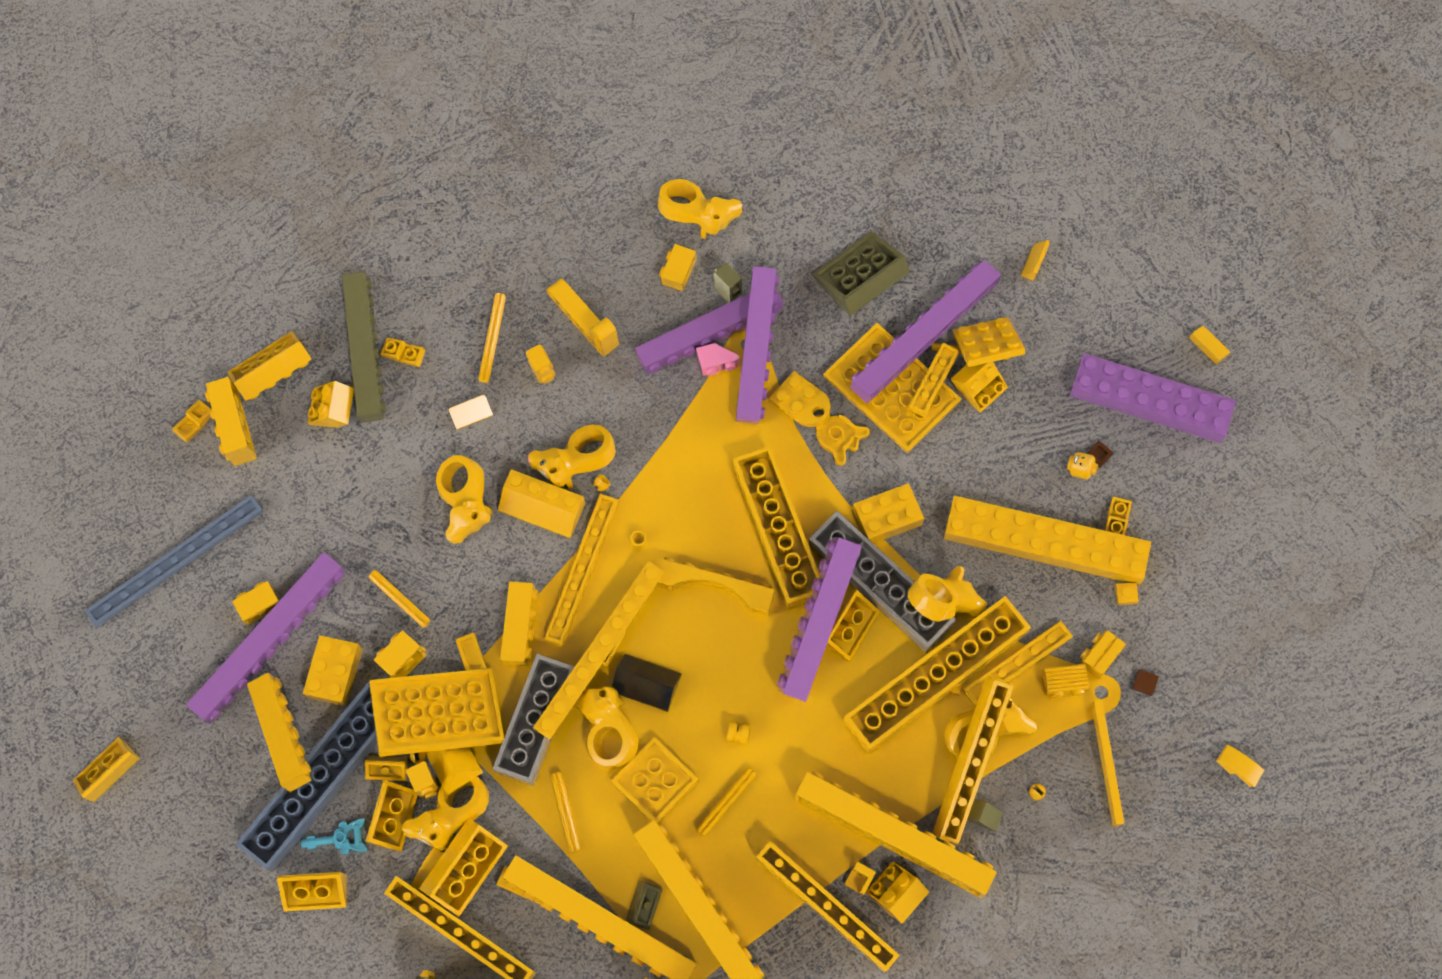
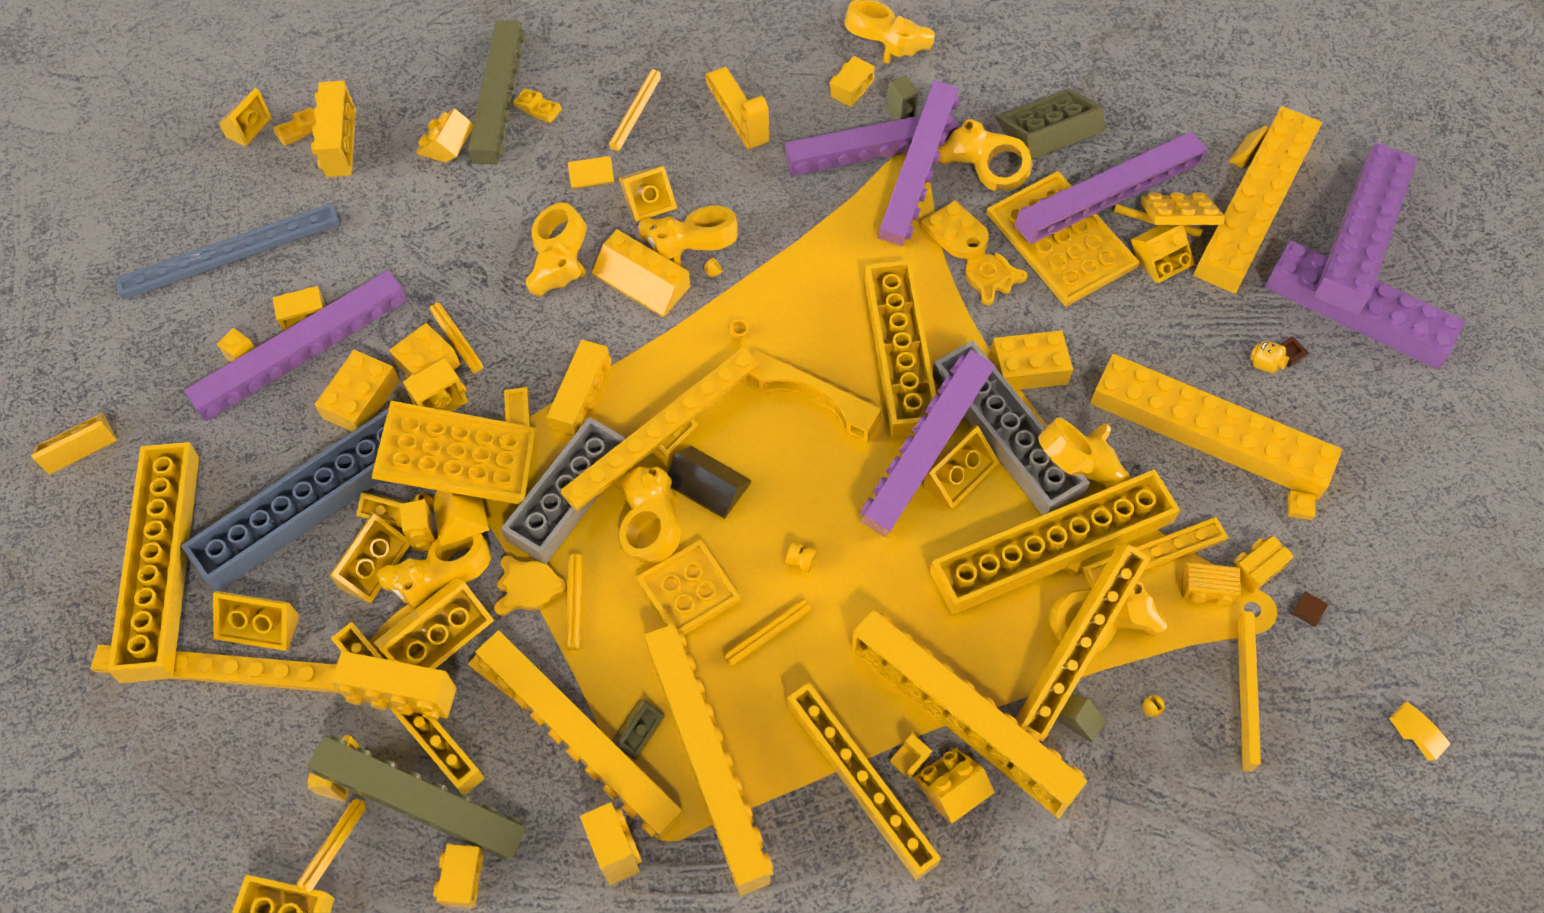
camera: 10 degrees right, 10 degrees down
yellow slope [227,331,312,401] -> none
yellow brick [247,673,312,792] -> none
medium azure piece [301,819,368,855] -> none
yellow brick [526,344,555,384] -> none
yellow tile [544,494,619,647] -> none
bright pink slope [696,343,740,376] -> none
yellow tile [908,343,960,418] -> none
yellow slope [1105,497,1132,535] -> none
yellow slope [1189,326,1231,365] -> none
none -> yellow plate [90,644,338,693]
none -> yellow brick [108,442,200,683]
none -> yellow brick [217,328,255,362]
none -> yellow slope [219,88,272,147]
none -> yellow brick [331,651,457,720]
none -> yellow brick [389,323,461,379]
none -> yellow tile [494,555,567,616]
none -> yellow slope [619,166,677,222]
none -> yellow animal [938,119,1032,192]
none -> yellow brick [1193,106,1322,294]
none -> medium lavender brick [1313,142,1417,316]

